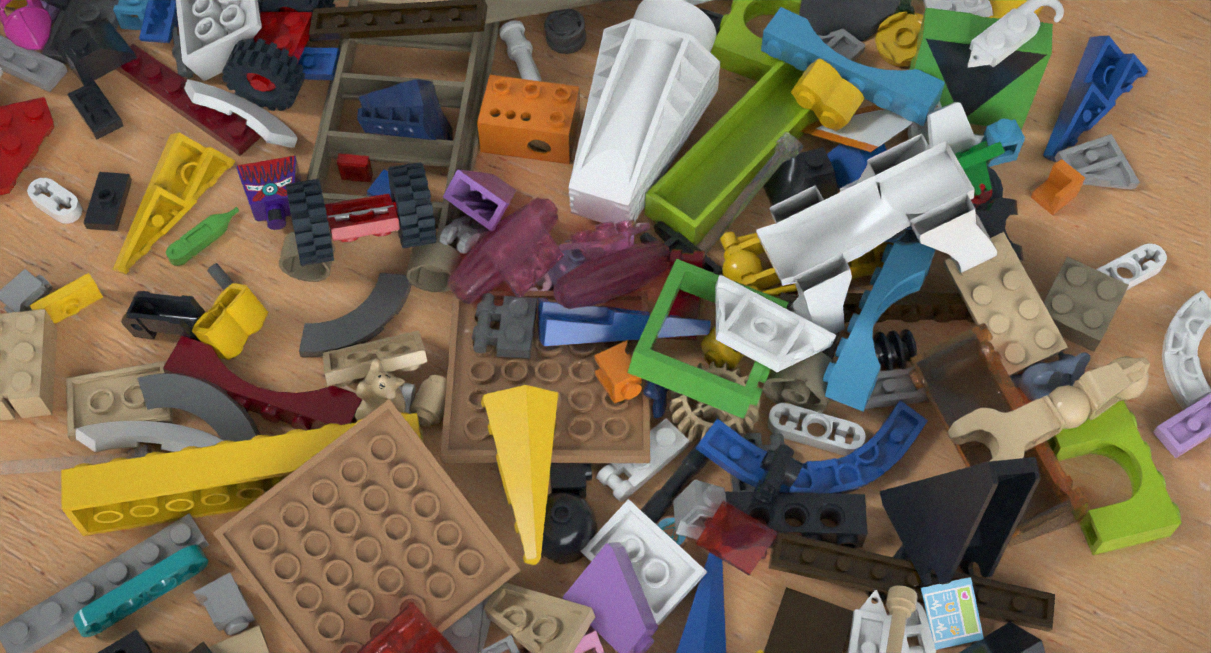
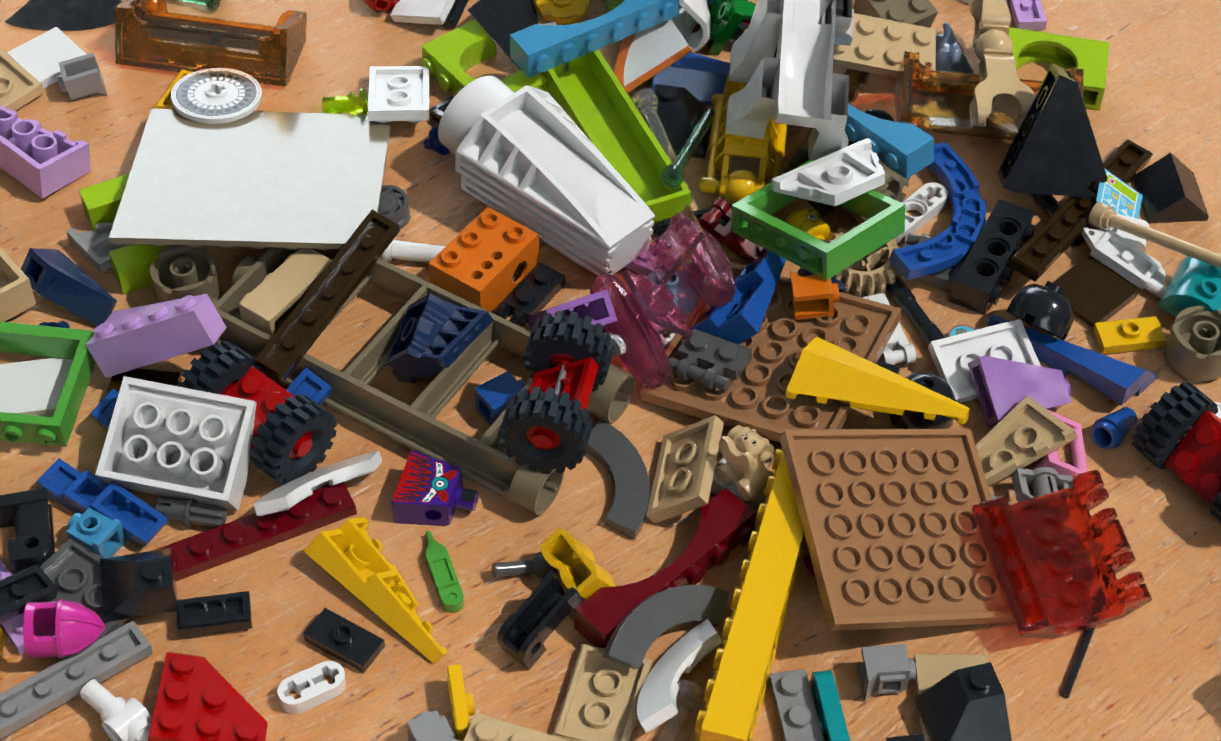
camera: 65 degrees left, 10 degrees down
red tile [336,153,373,182] -> none
light grey window [673,480,727,542] -> none
clear red piece [696,500,778,576] -> none
black plate [752,444,803,504] -> none
yellow brick [791,58,864,131] -> none
none -> black hinge [493,262,566,328]
none -> clear green bar [662,108,716,187]
none -> black cylinder [1006,281,1074,340]

